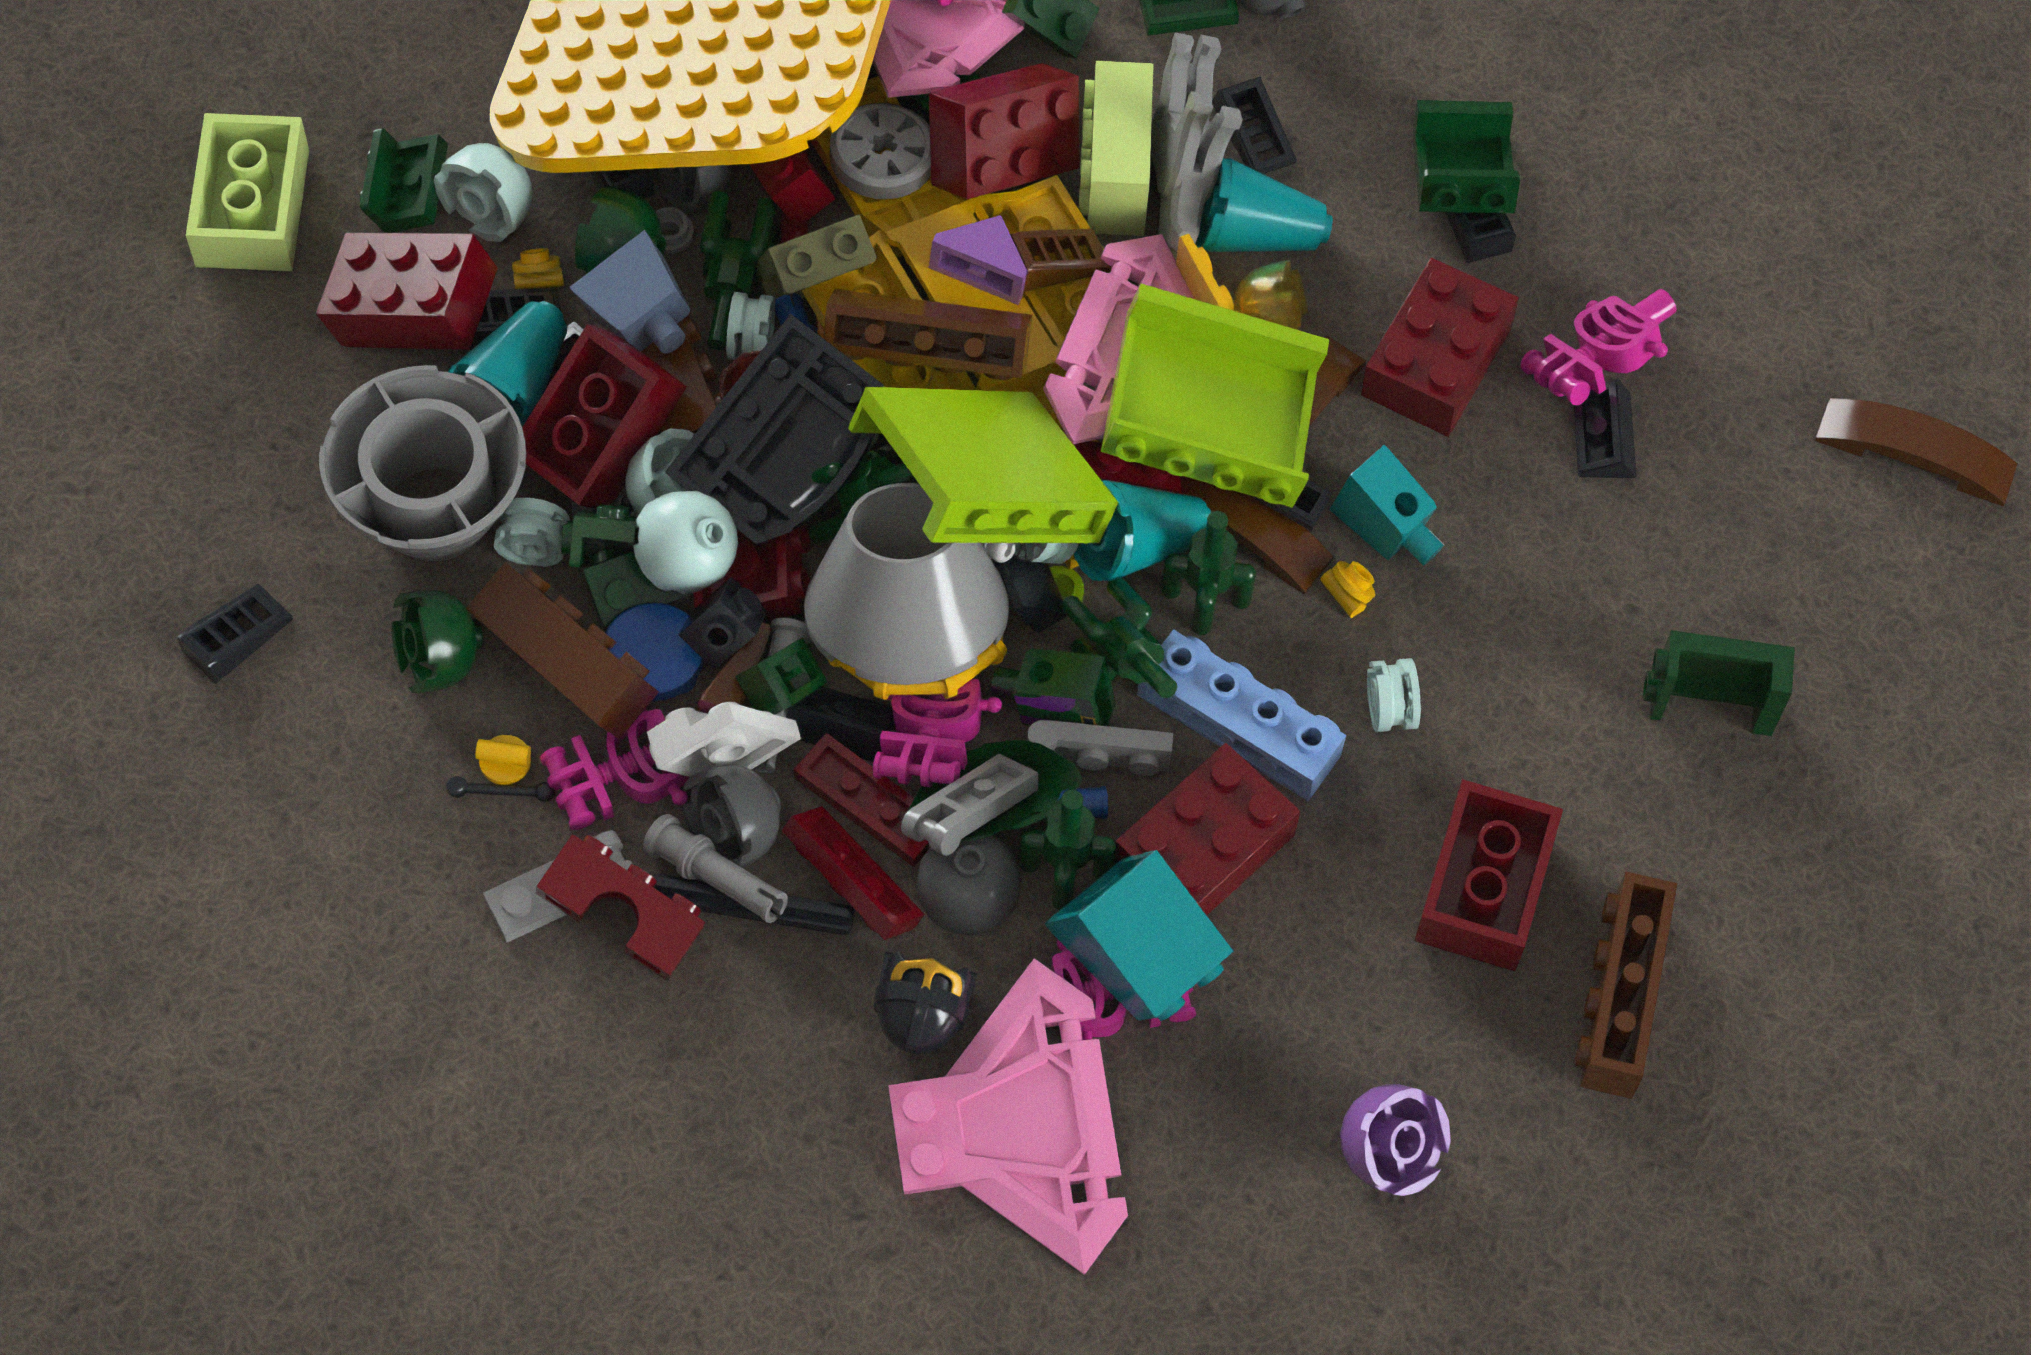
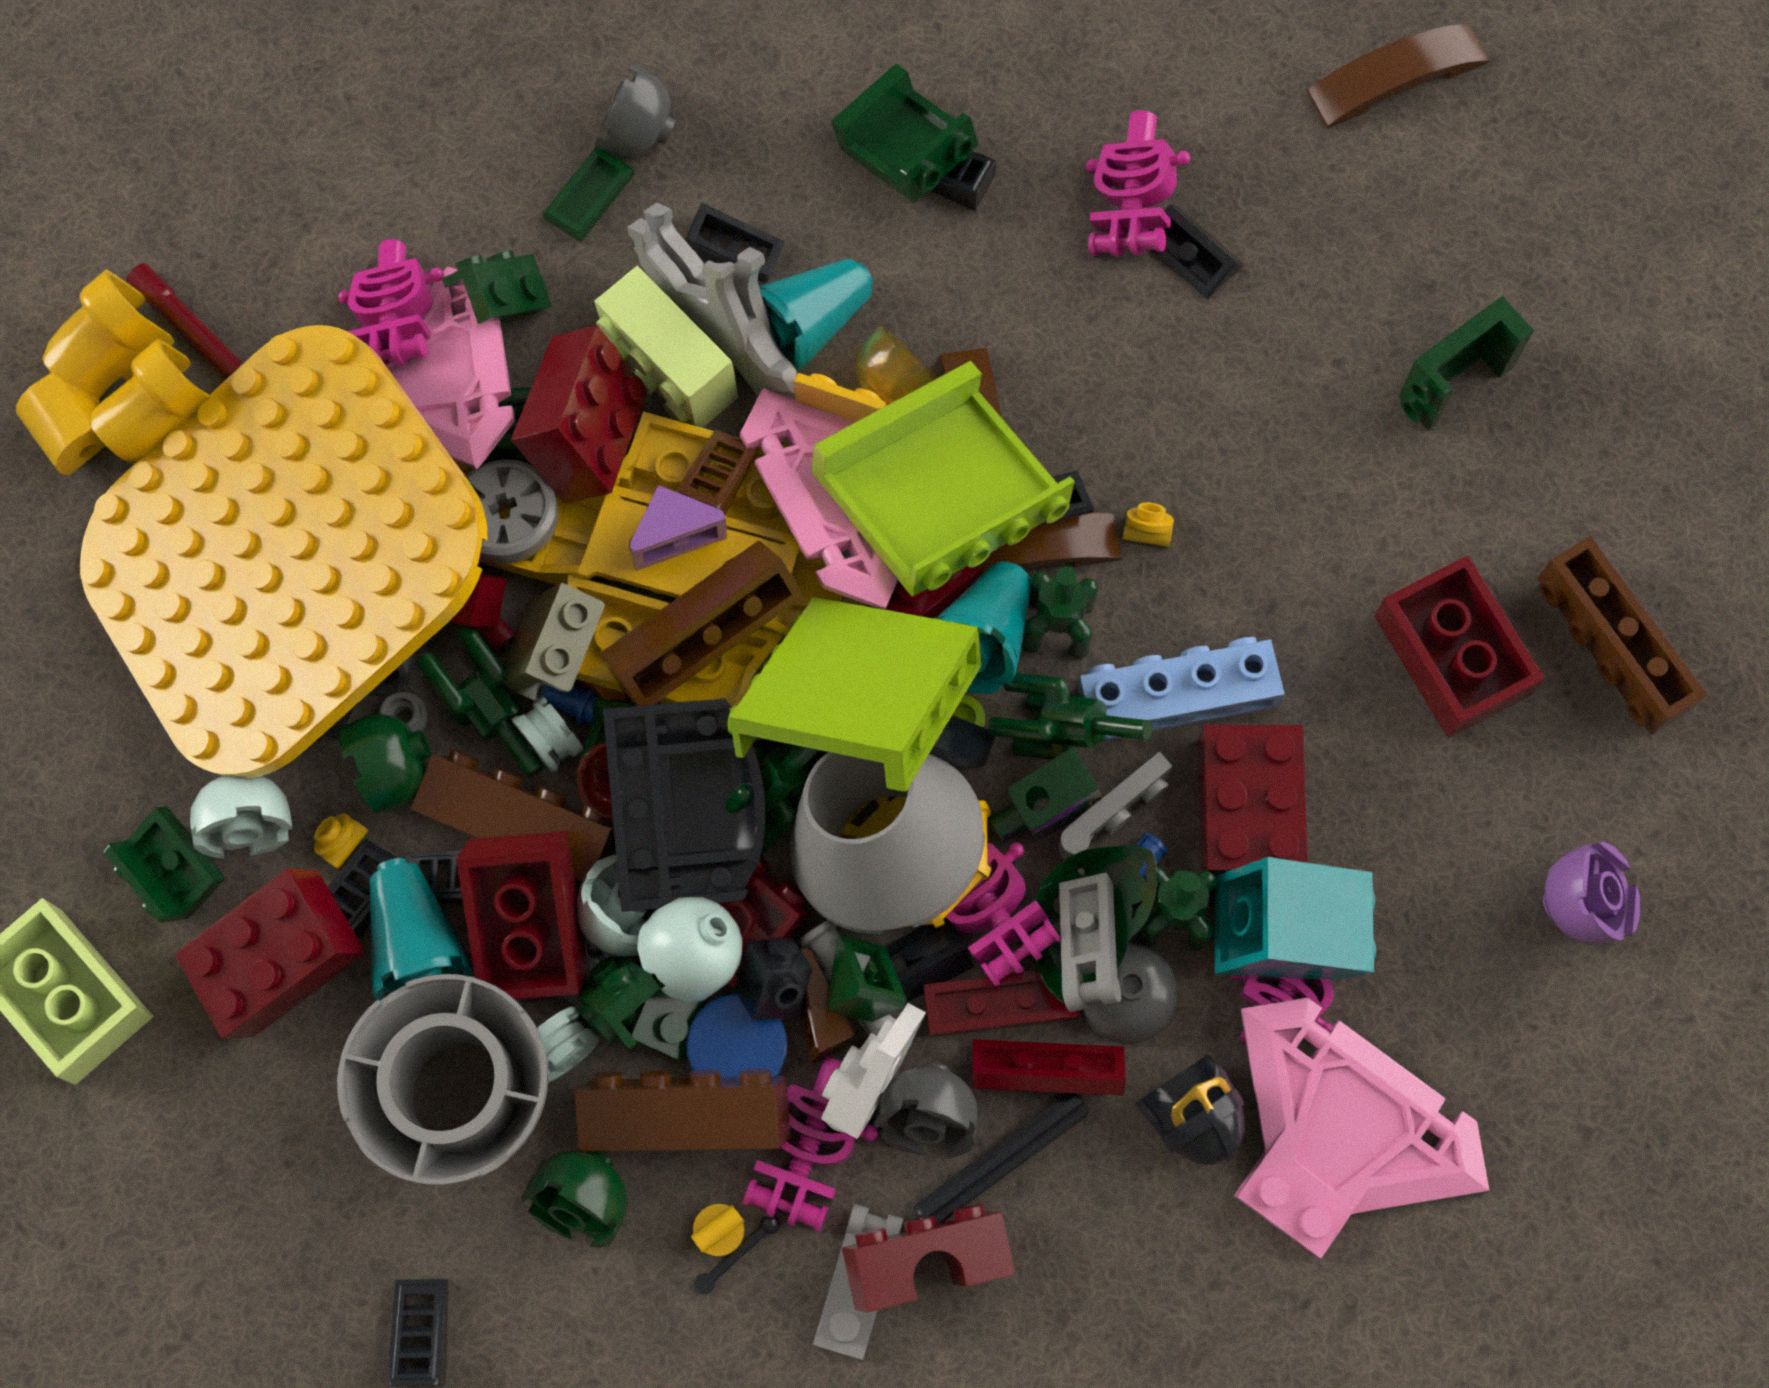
camera: 40 degrees left, 10 degrees up
sand blue torso [570,230,690,353] -> none
light grey pin [643,814,788,923] -> none
teal torso [1329,445,1444,566] -> none
dark red brick [1361,258,1519,438] -> none
light aqua wheel [1367,658,1421,732] -> none

